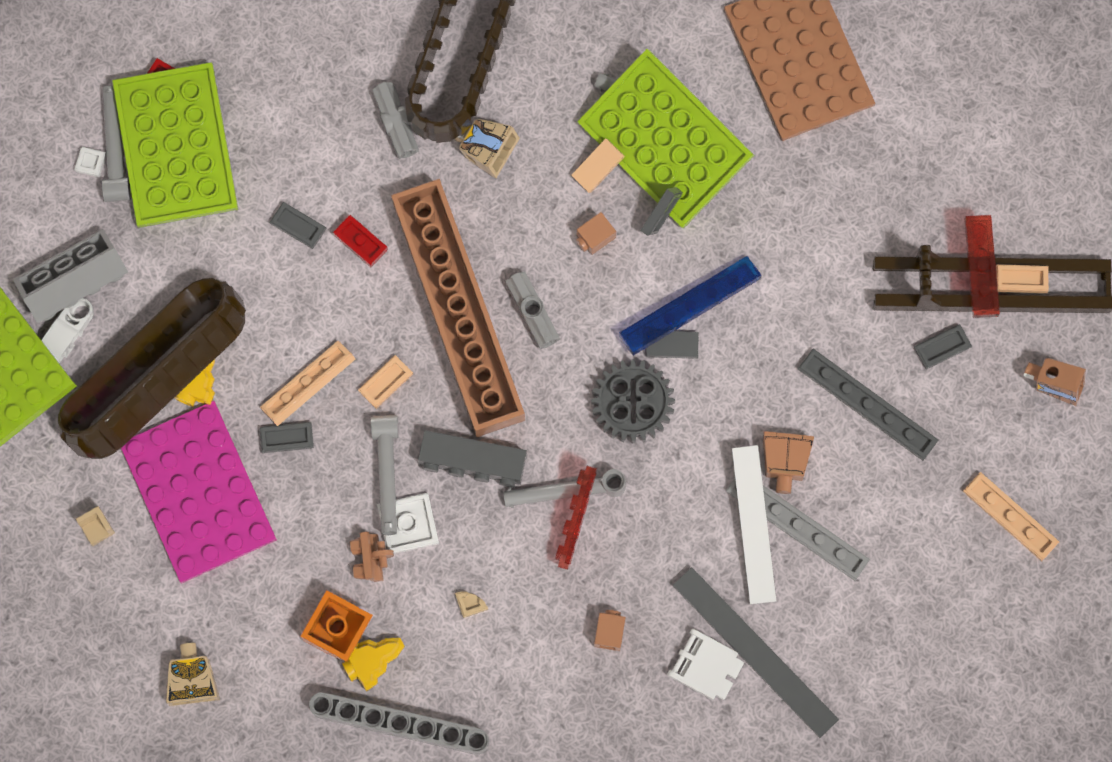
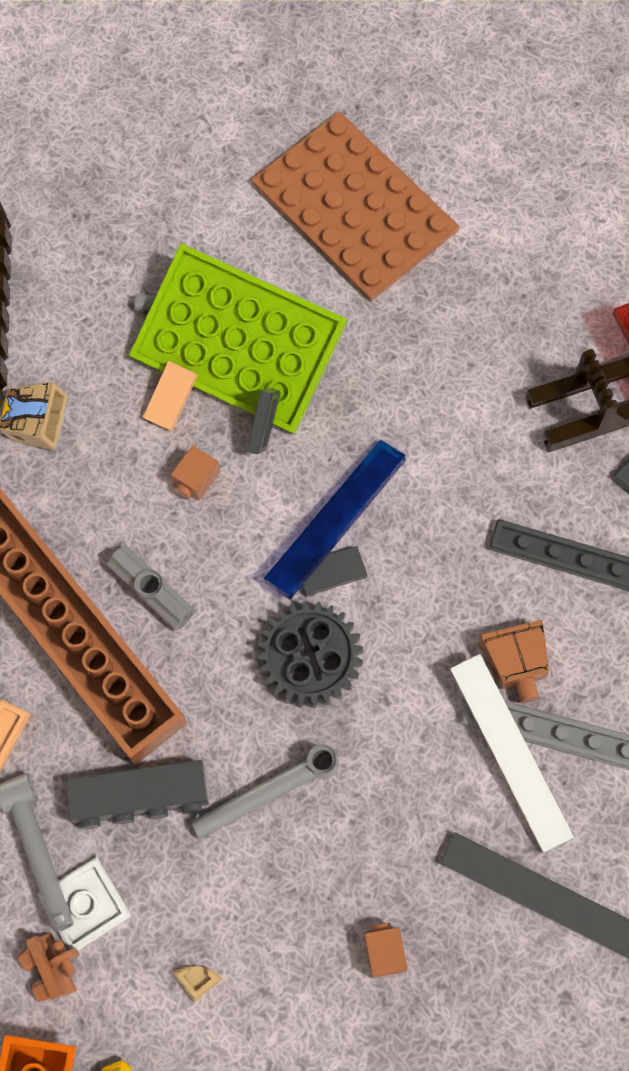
camera: 20 degrees left, 5 degrees down
clear red plate [555,465,598,570] -> none
white plate [667,629,744,700] -> none

